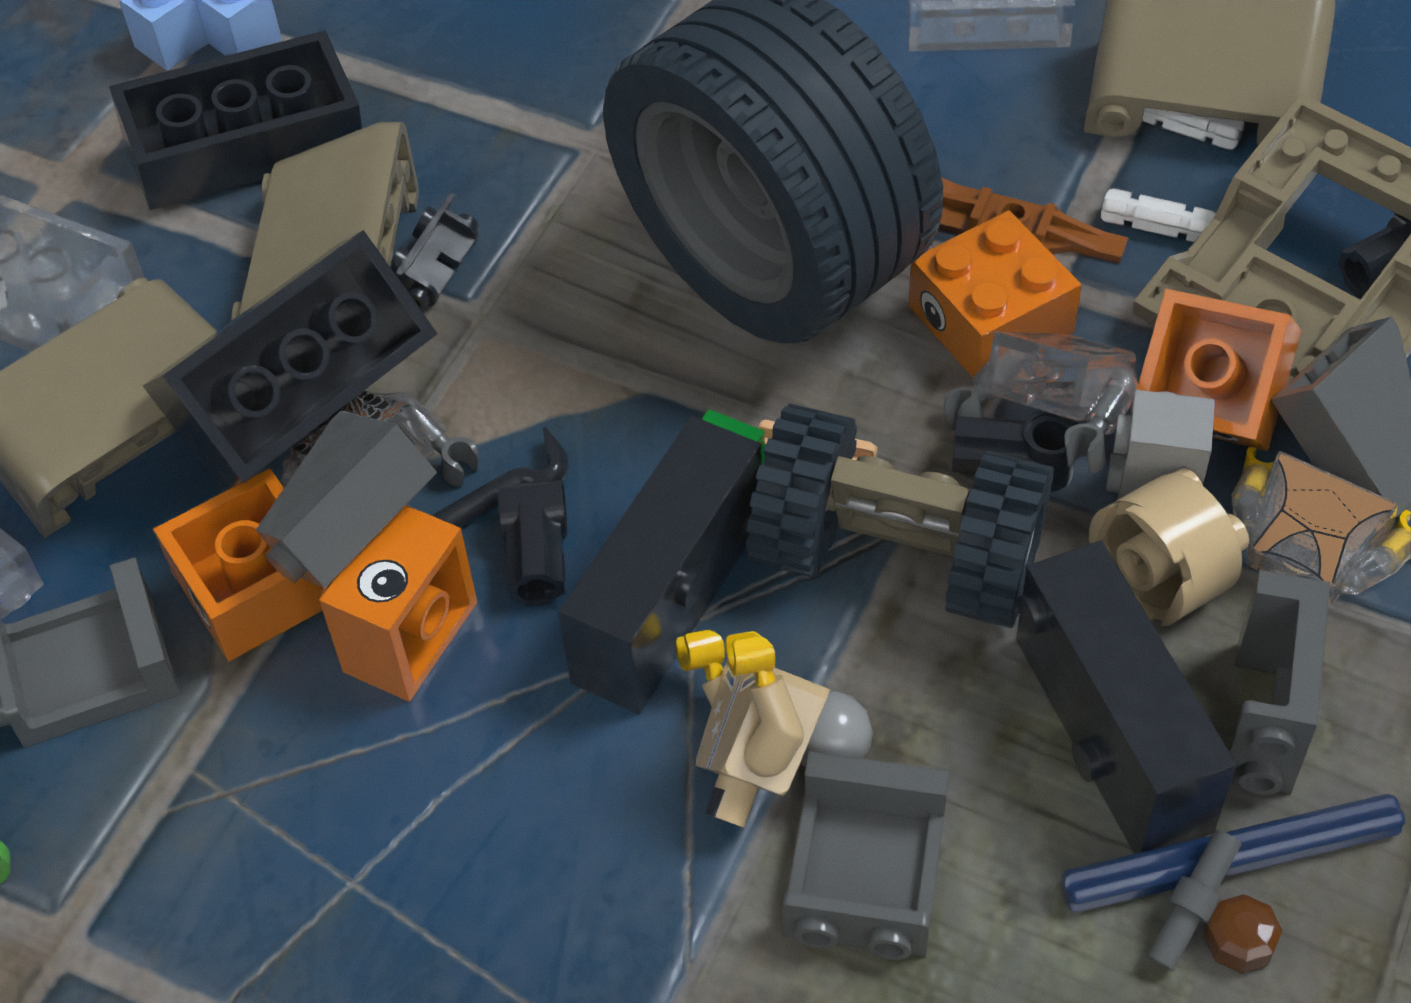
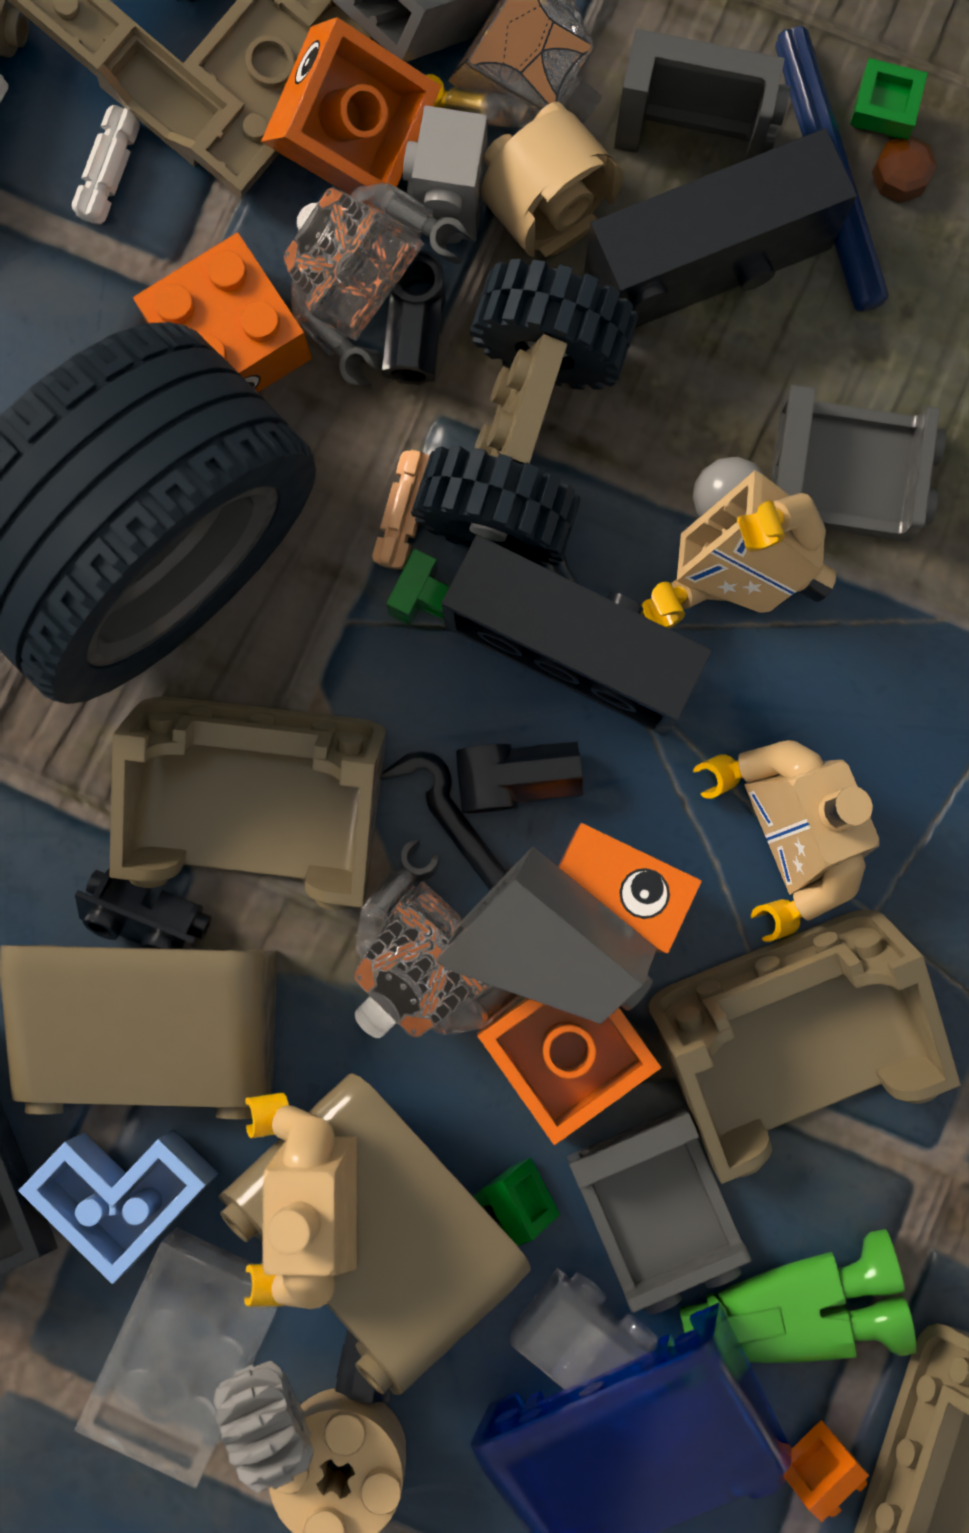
camera: 90 degrees left, 30 degrees up
black brick [143,230,438,490] -> none
dark orange piece [939,177,1128,263] -> none
dark grey bar [1147,829,1242,972] -> none
none -> light blue brick [18,1130,219,1284]
none -> dark tan windscreen [109,696,386,910]
none -> tan torso [244,1093,357,1309]
none -> green tile [472,1158,561,1246]
none -> dark tan windscreen [648,910,961,1184]
none -> tan torso [693,740,879,942]
none -> green tile [850,58,928,140]

